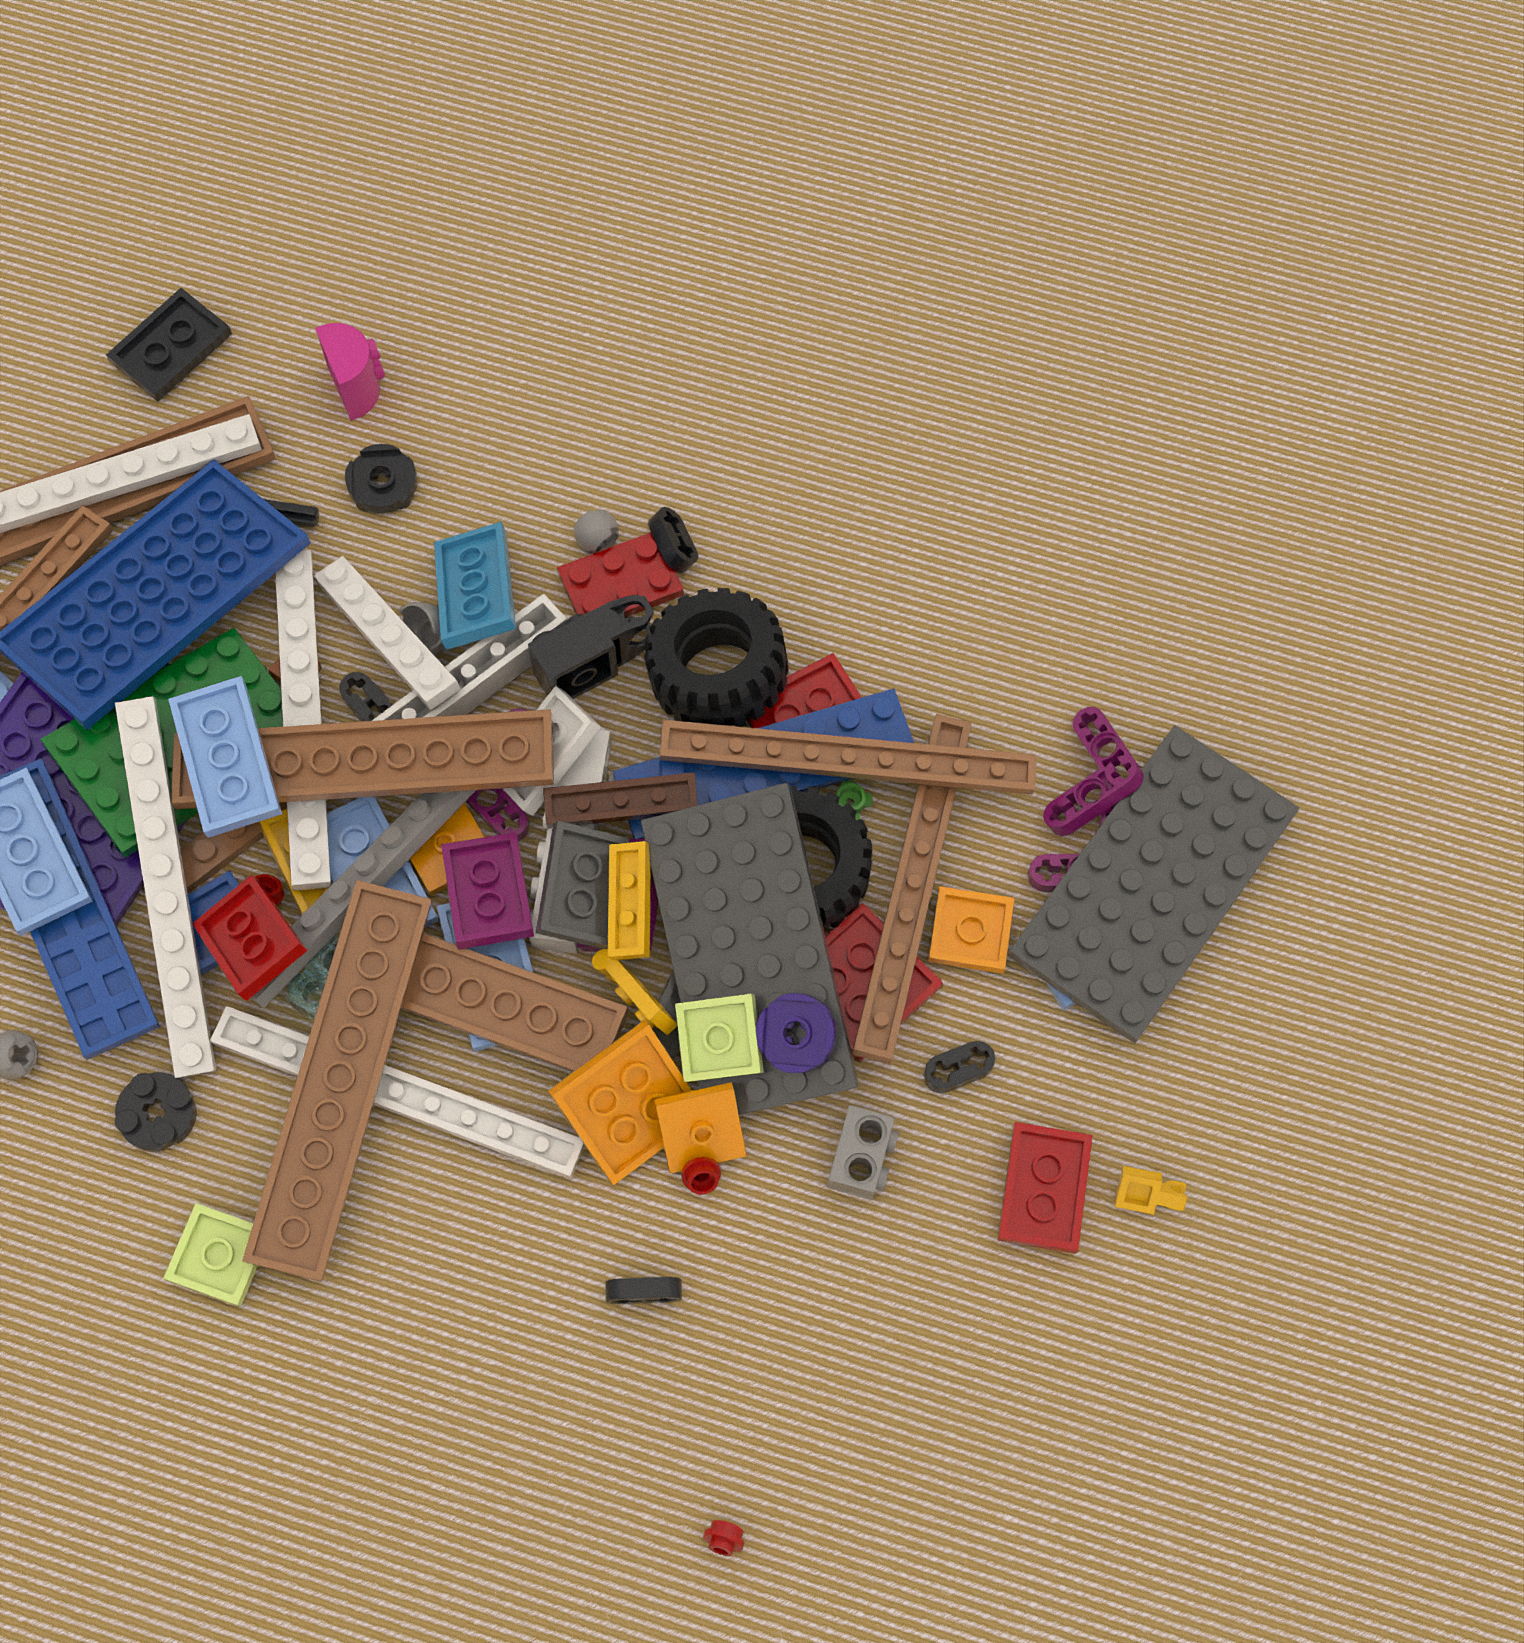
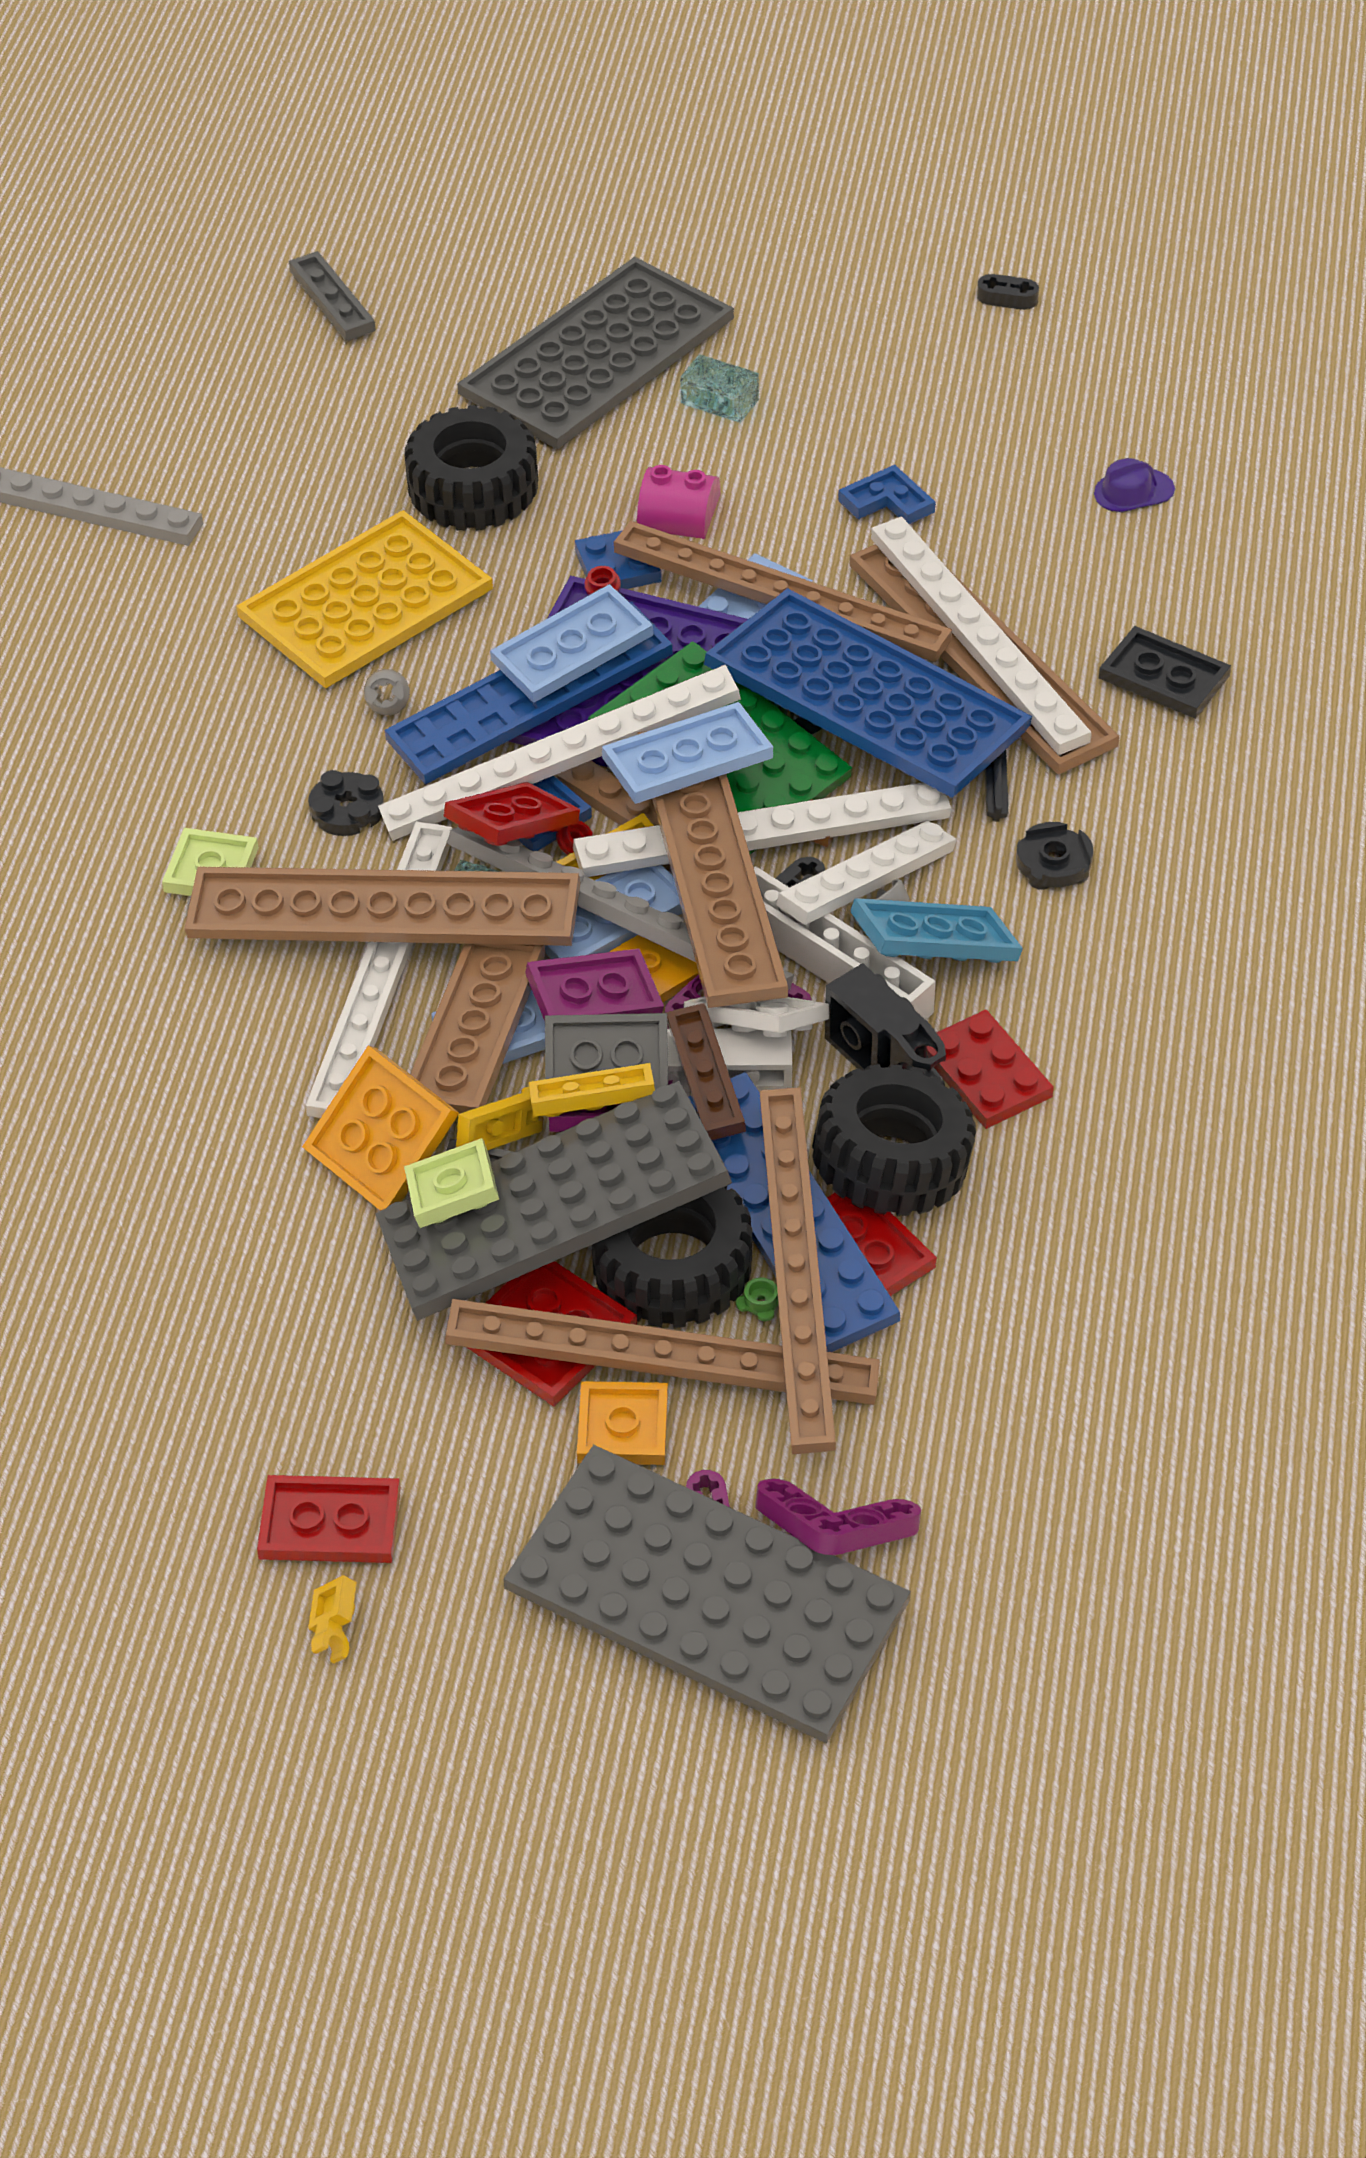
camera: 85 degrees right, 20 degrees down
dark pink brick [315,323,386,421] -> none
light grey piece [574,510,619,553] -> none
black beam [605,1277,682,1304] -> none
black beam [648,507,698,573] -> none
light orange plate [654,1082,746,1174] -> none
red plate [681,1157,721,1195] -> none
dark purple plate [756,993,837,1073] -> none
light grey brick [827,1105,899,1201] -> none
black beam [924,1041,995,1093] -> none

